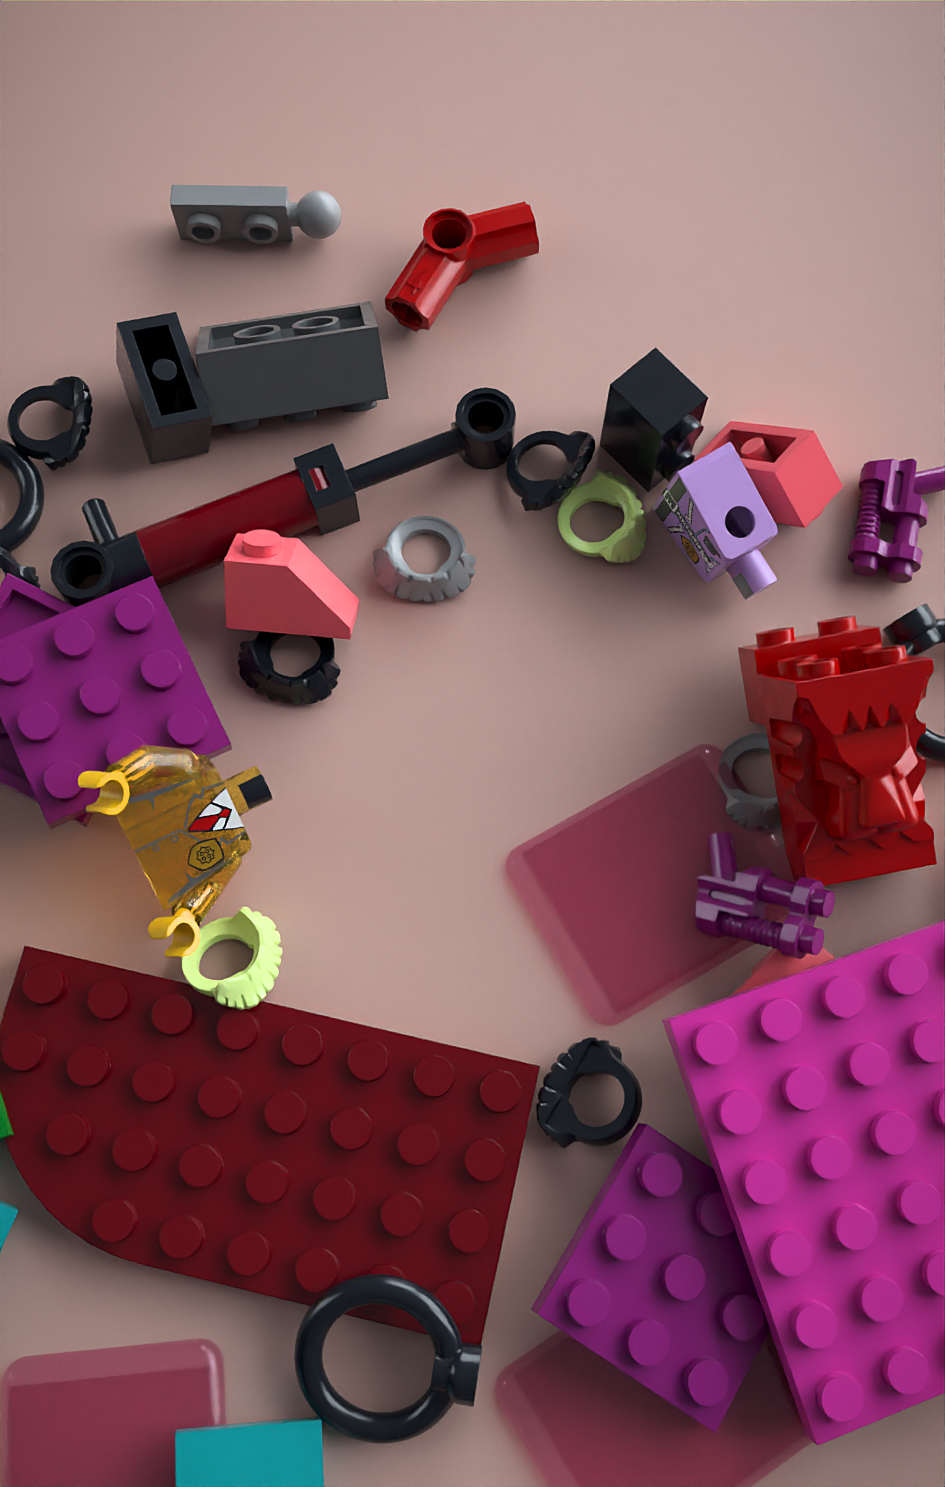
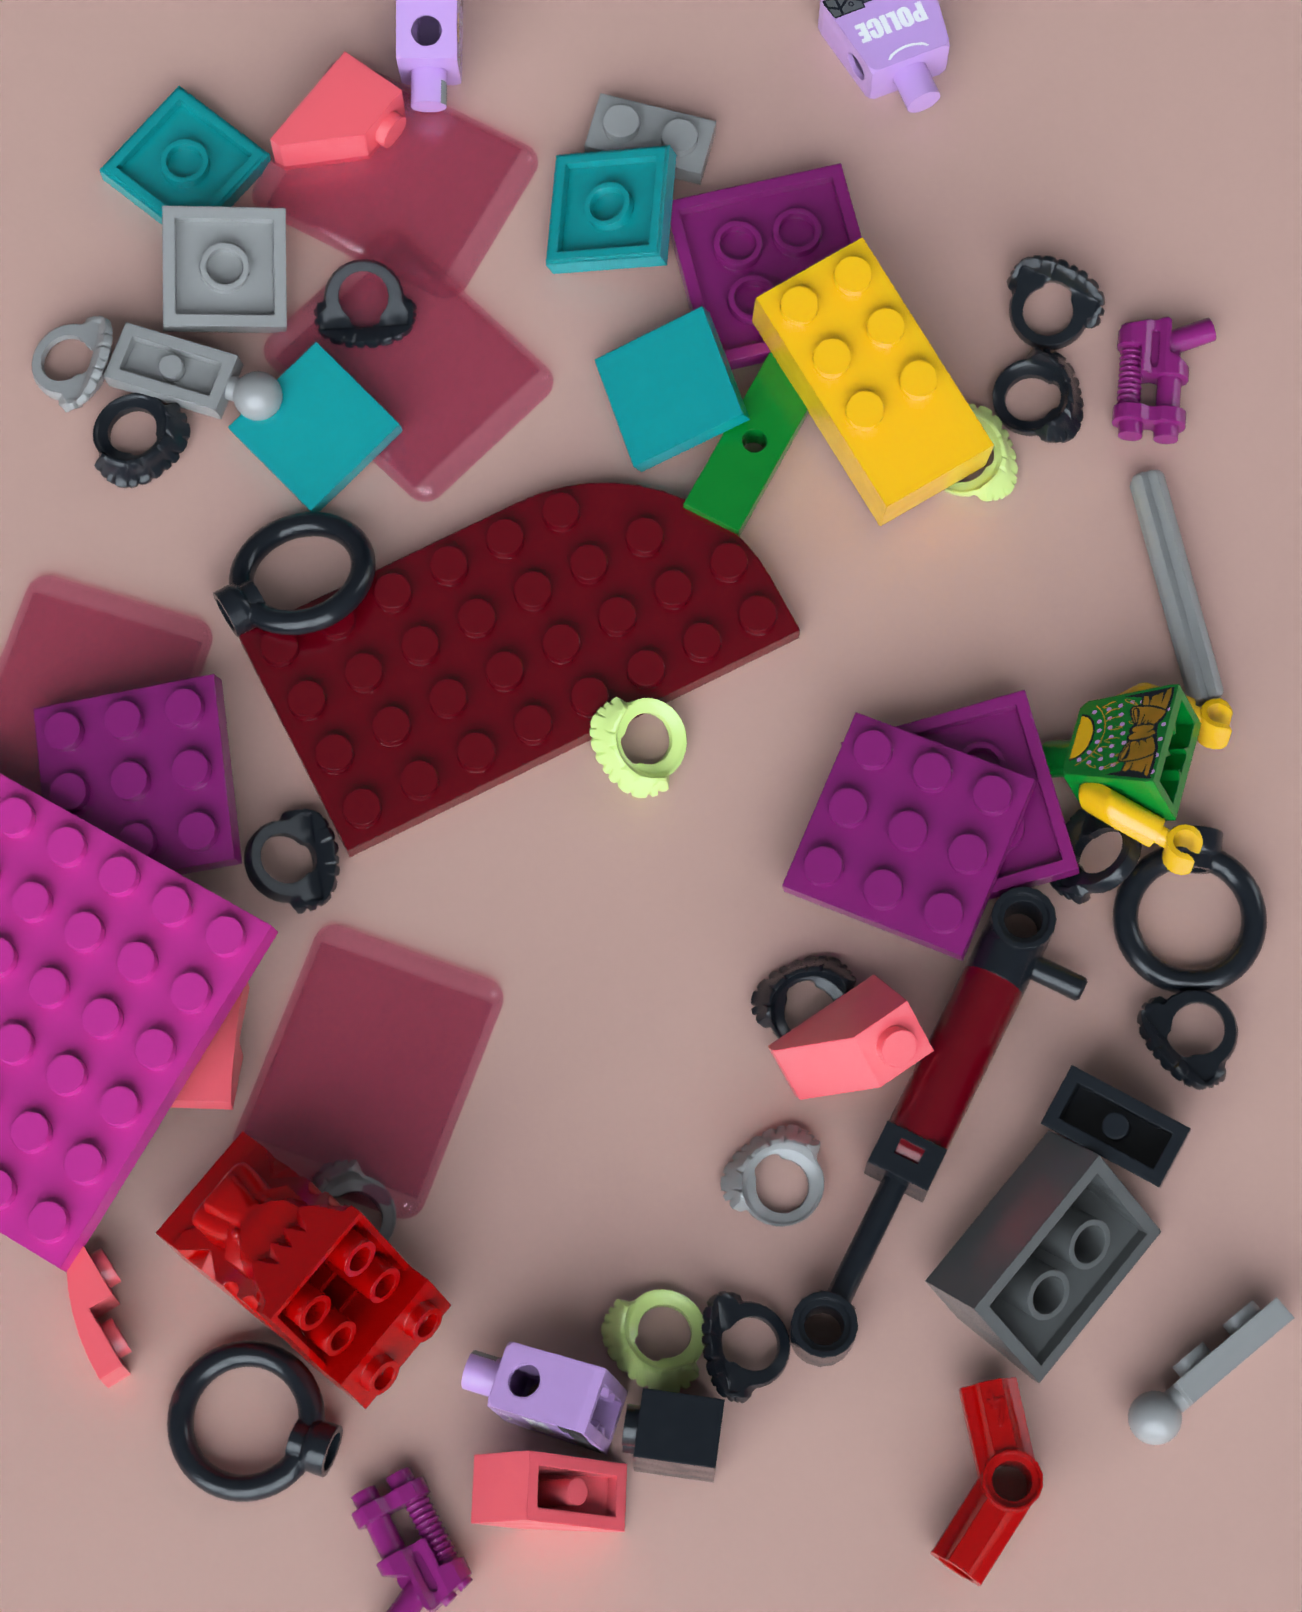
camera: 140 degrees right, 0 degrees up
clear yellow torso [78,745,273,957] -> none
magenta piece [695,832,835,959] -> none

